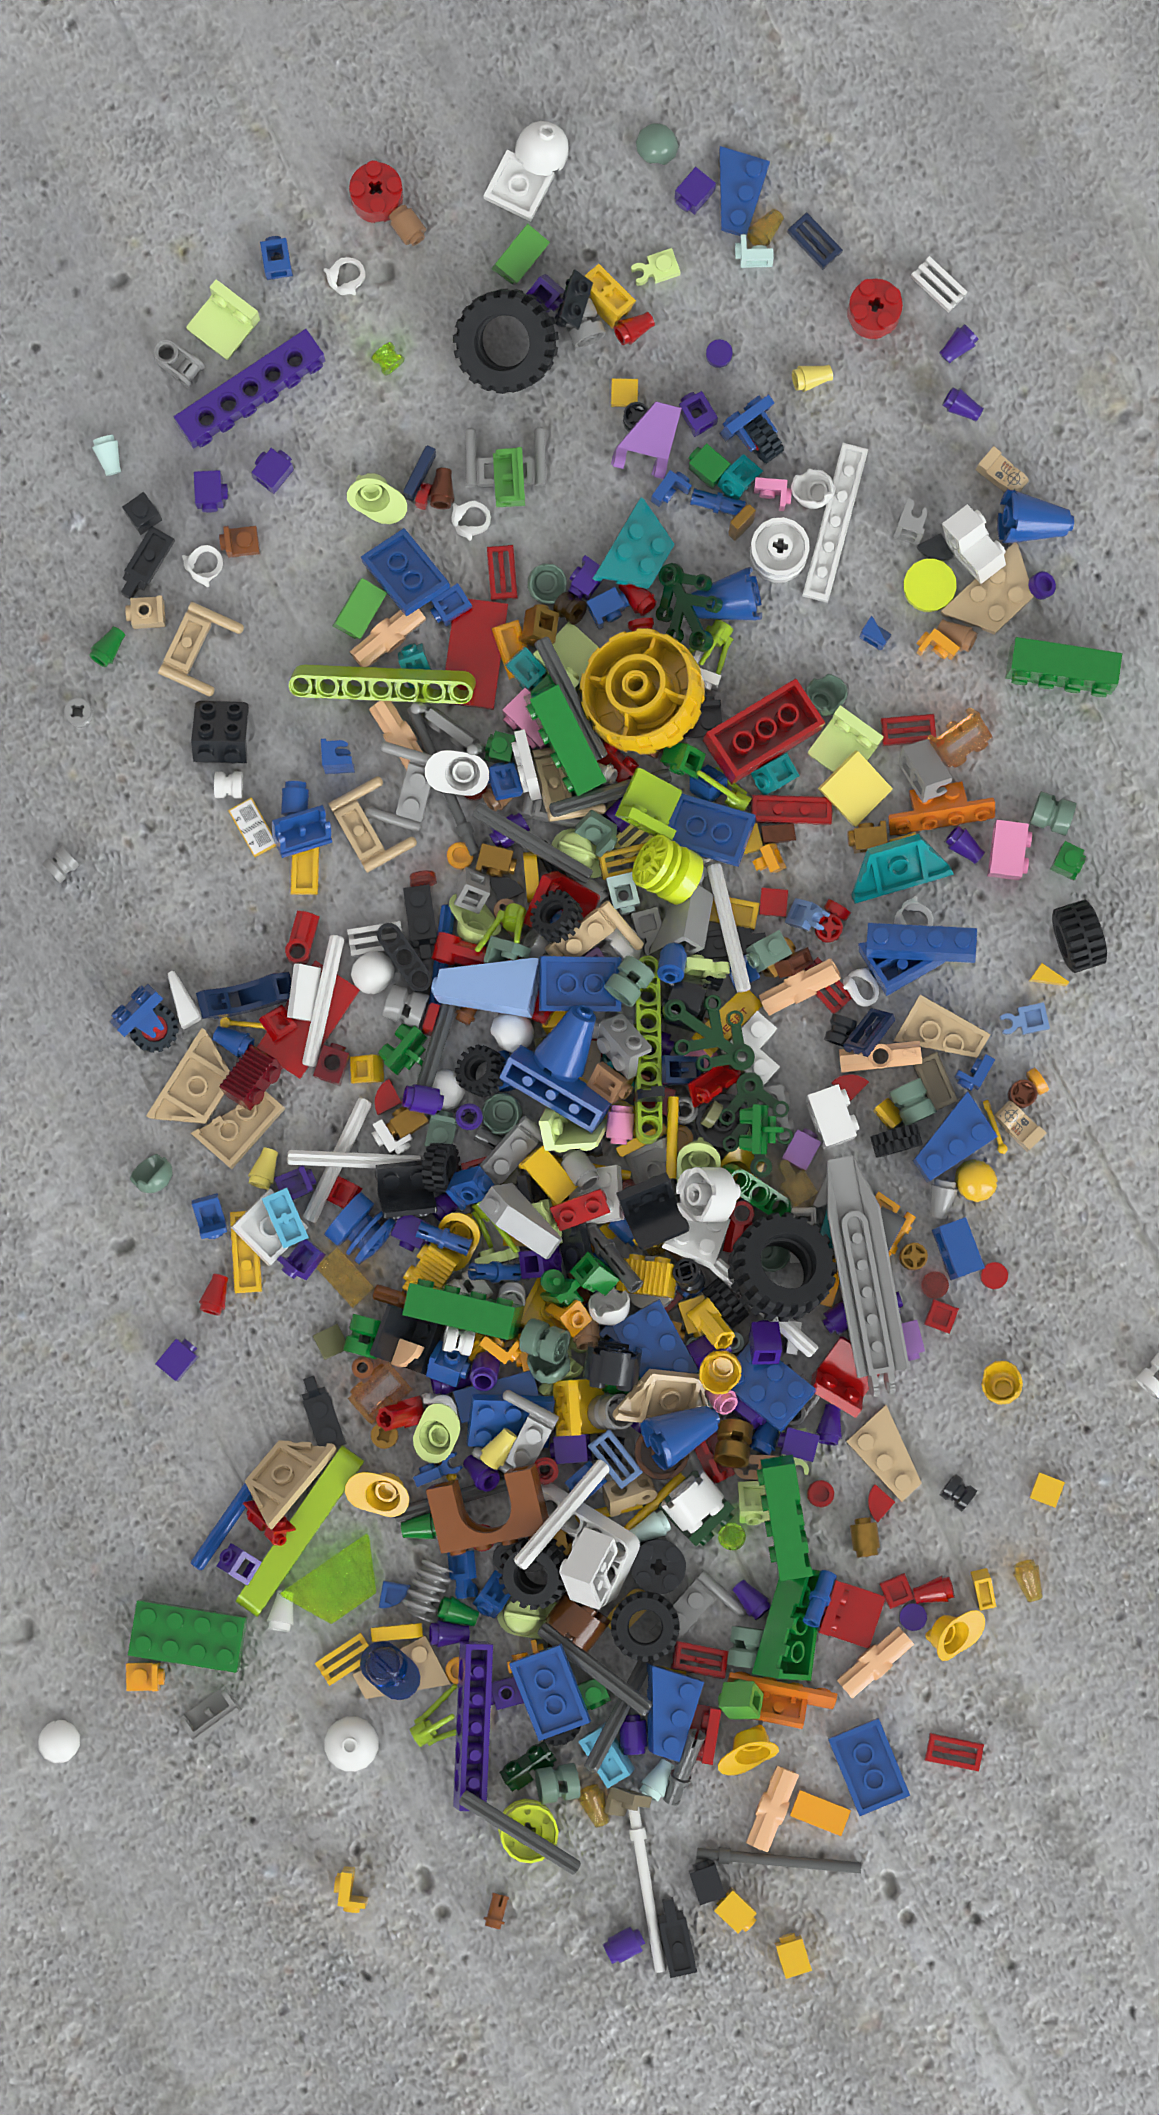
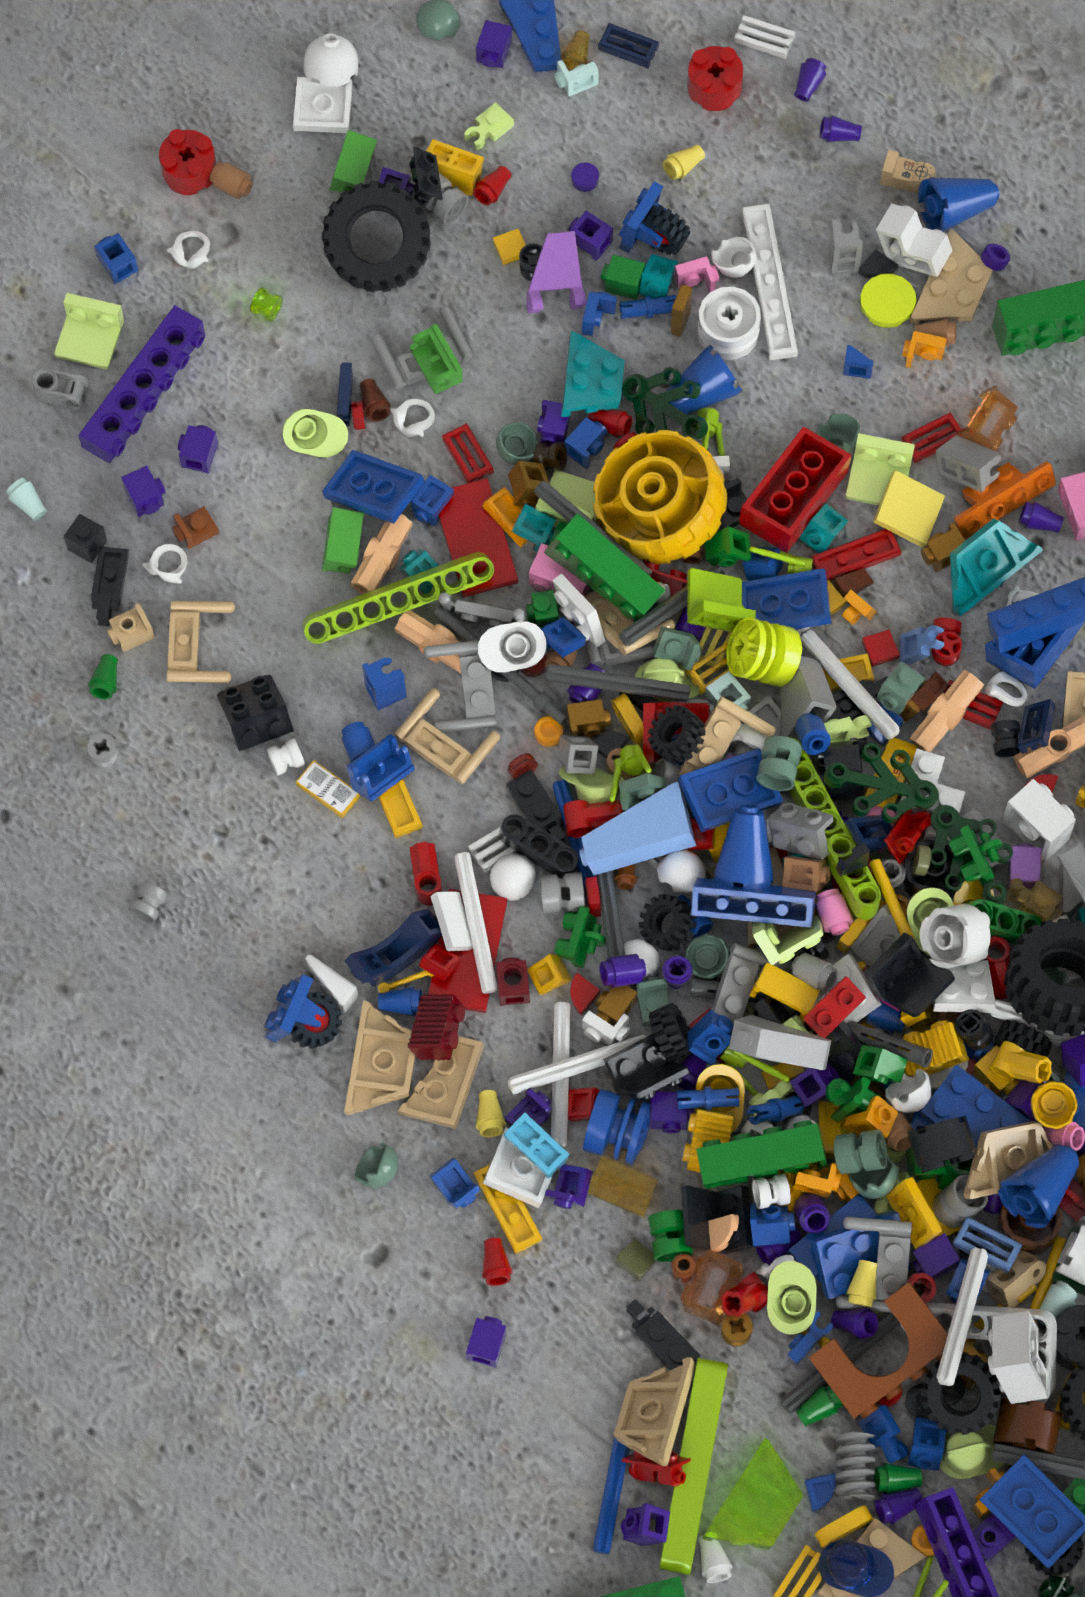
camera: 20 degrees left, 15 degrees down
yellow piece [345,1472,409,1517] -> none
dark orange axle [372,1284,407,1309] -> none

